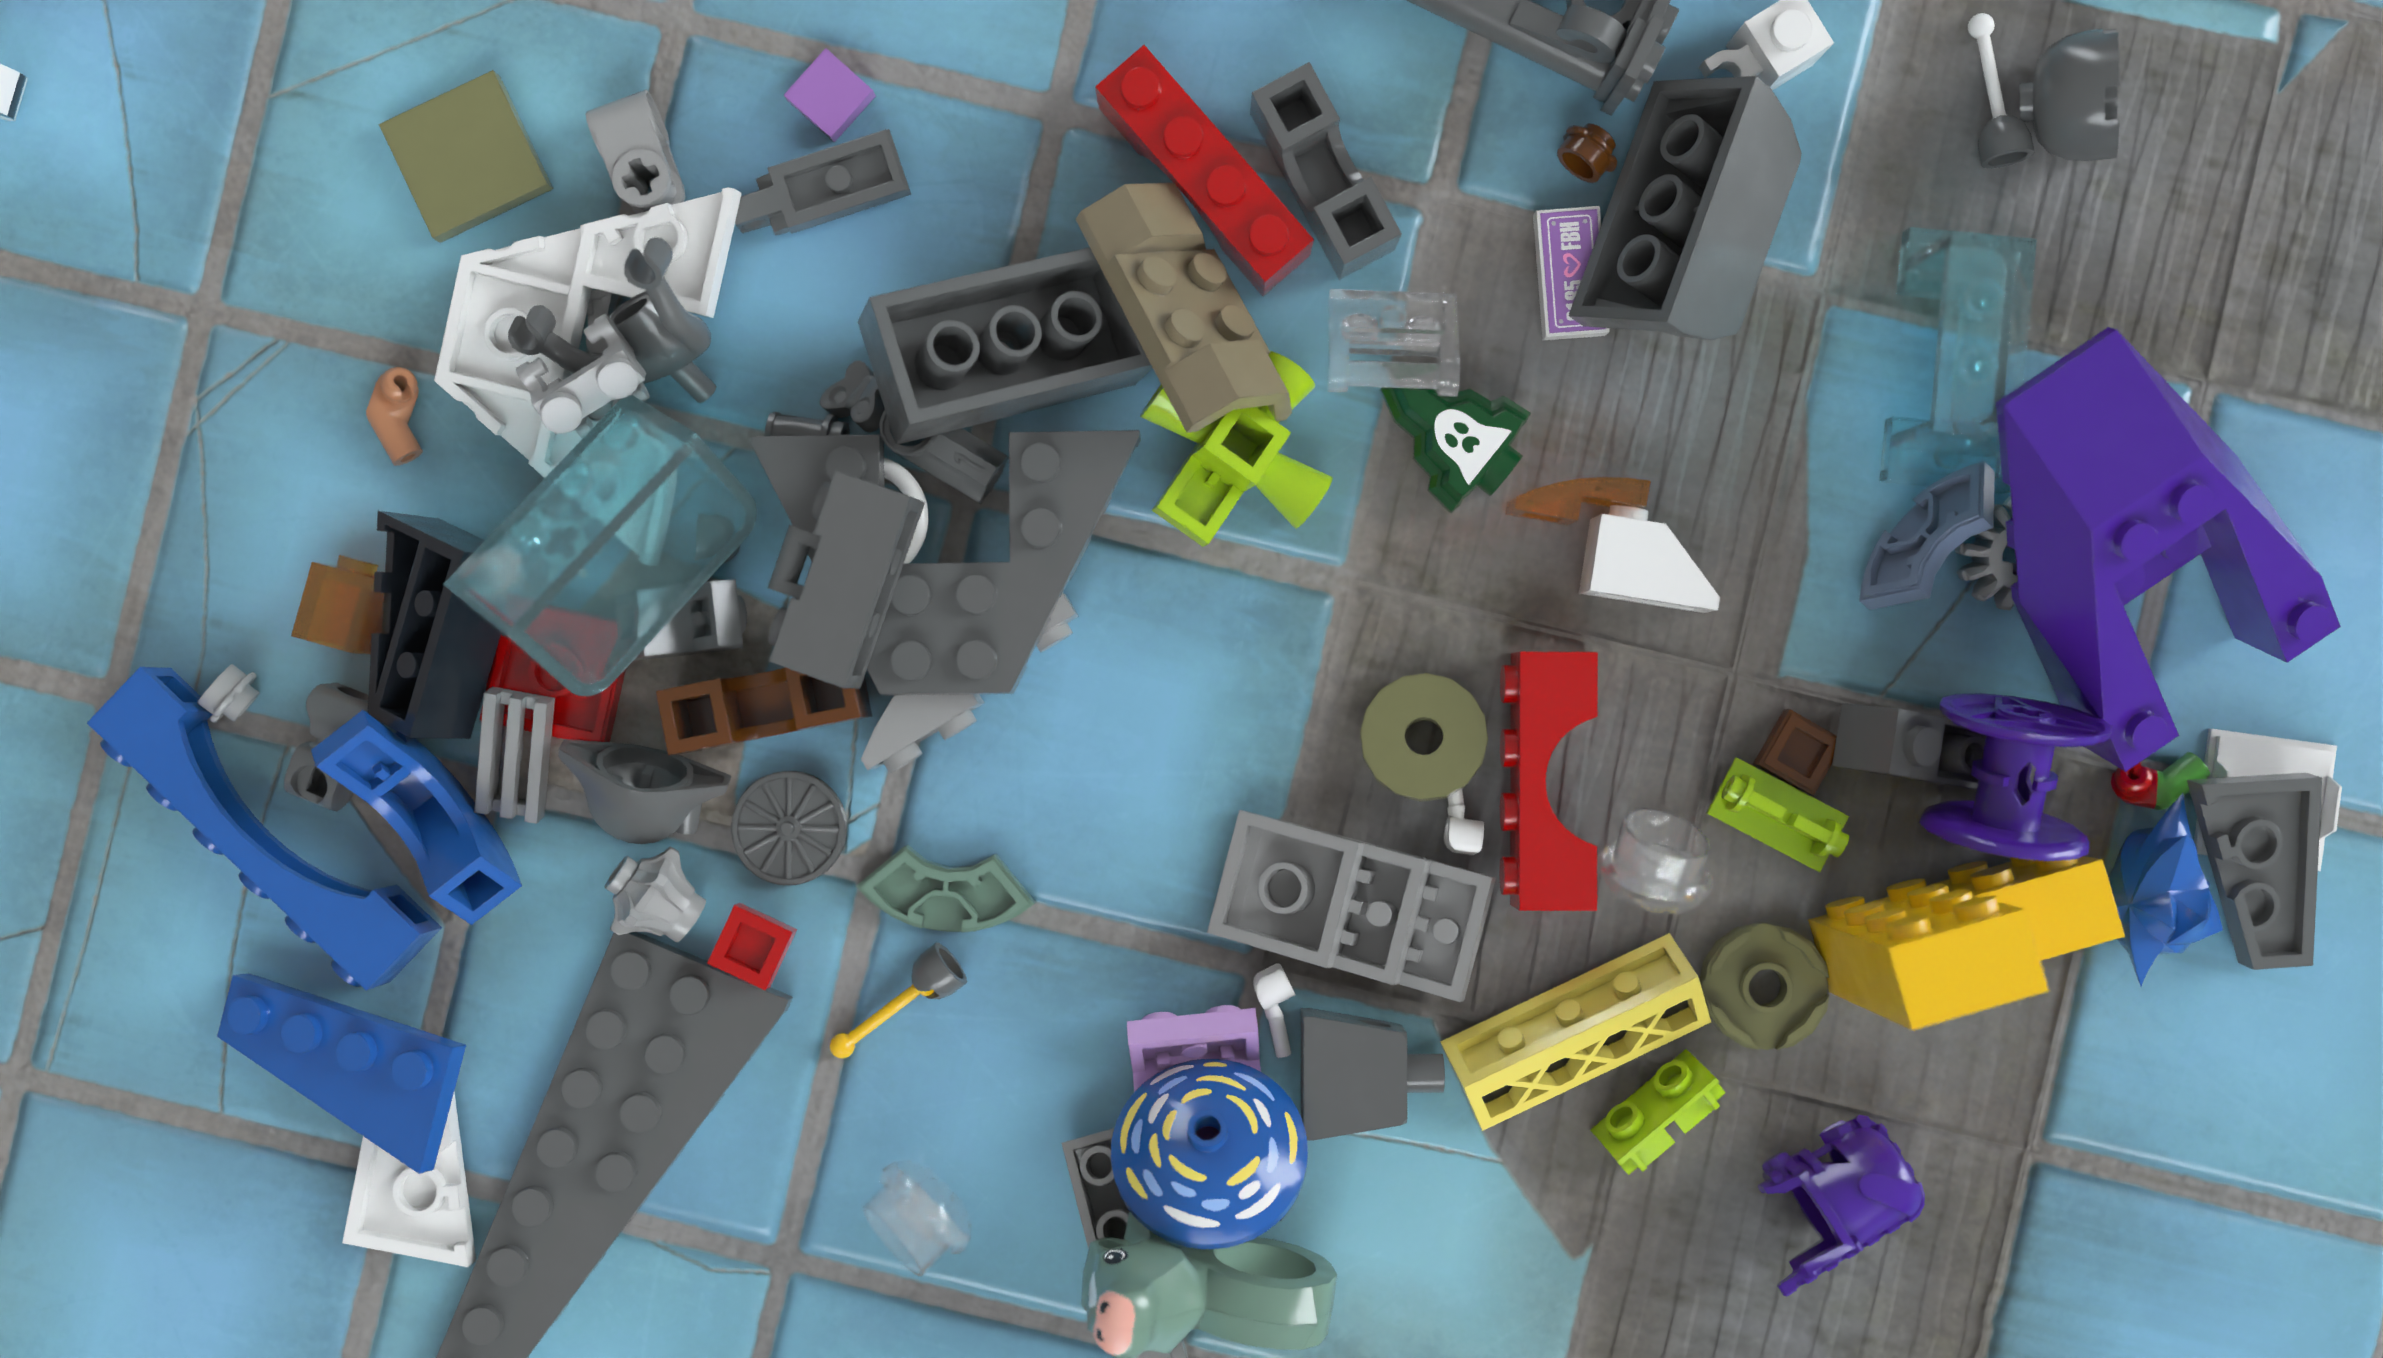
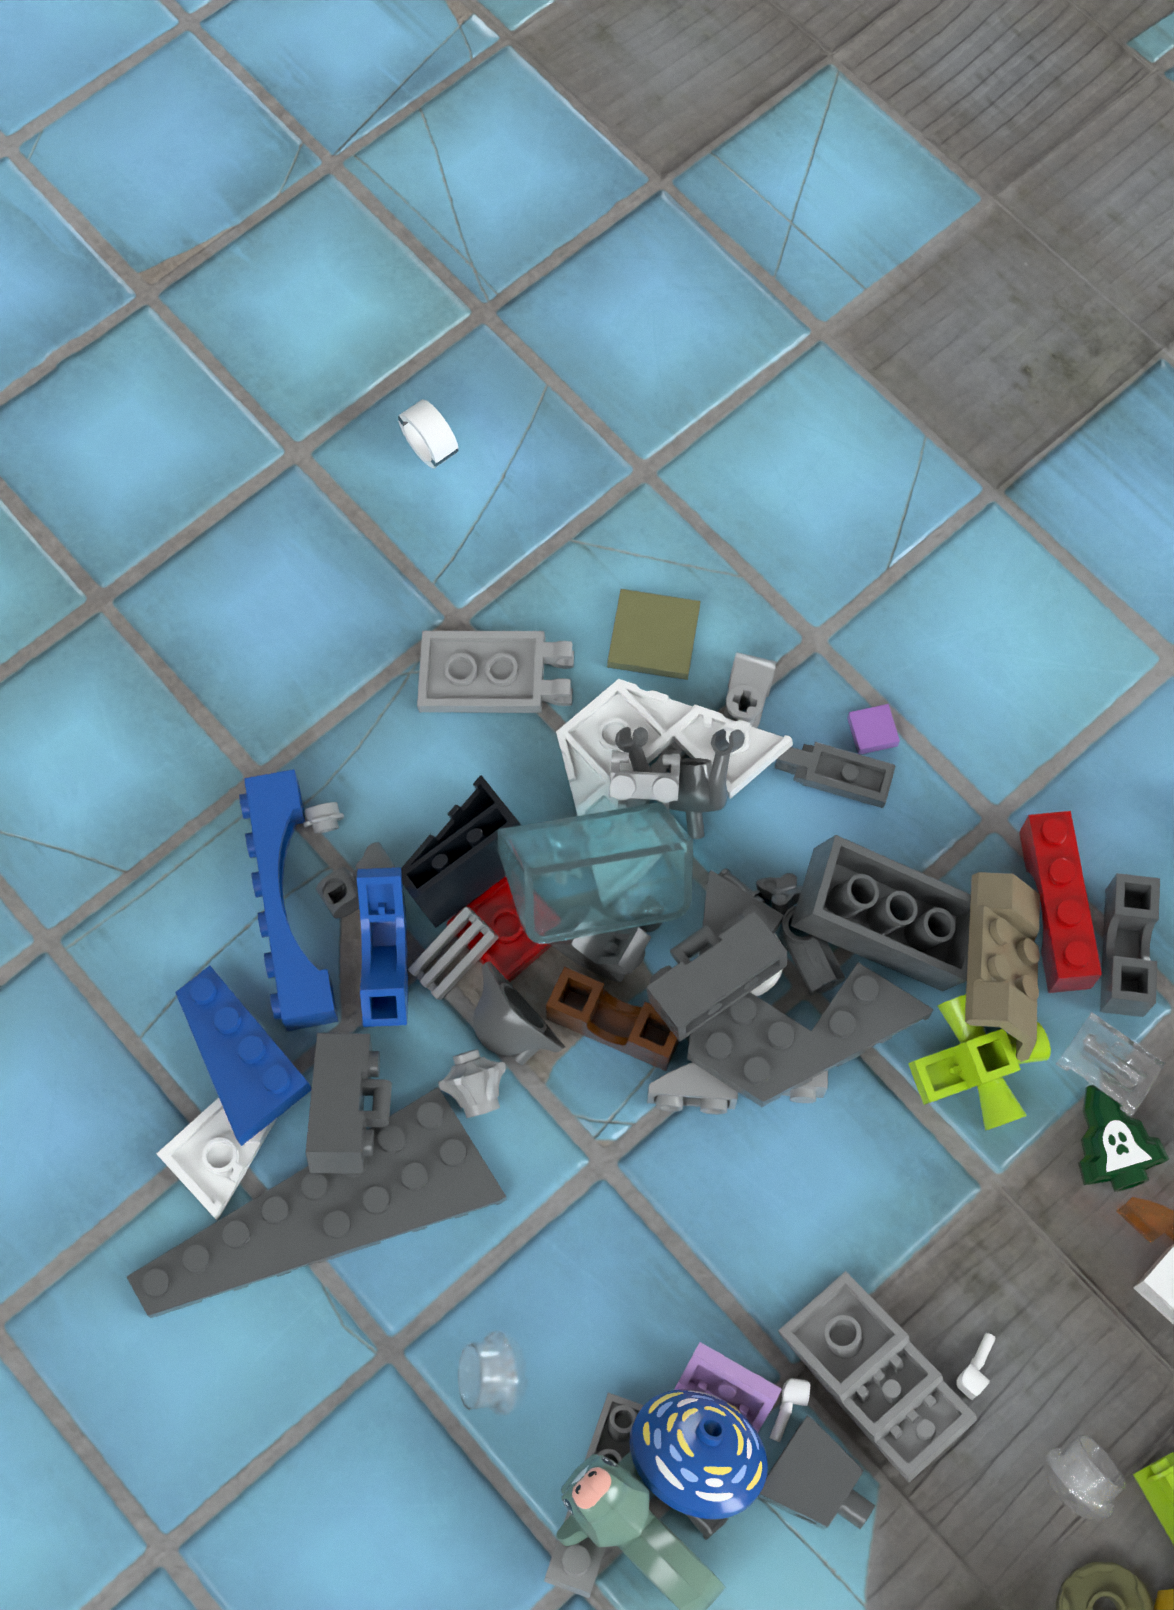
camera: 30 degrees right, 20 degrees down
clear orange brick [291,555,384,654] -> none
nougat arm [366,367,423,466] -> none
red tile [707,903,797,991] -> none
dark grey wheel [731,771,847,885] -> none
hinge [829,942,967,1059] -> none
sand green tile [856,845,1036,932] -> none
olive tile [1360,673,1488,802] -> none
light yellow fence [1440,933,1711,1131] -> none
red arch [1499,651,1598,911] -> none
none -> dark grey piece [306,1033,392,1174]
none -> light grey tile [417,631,574,713]

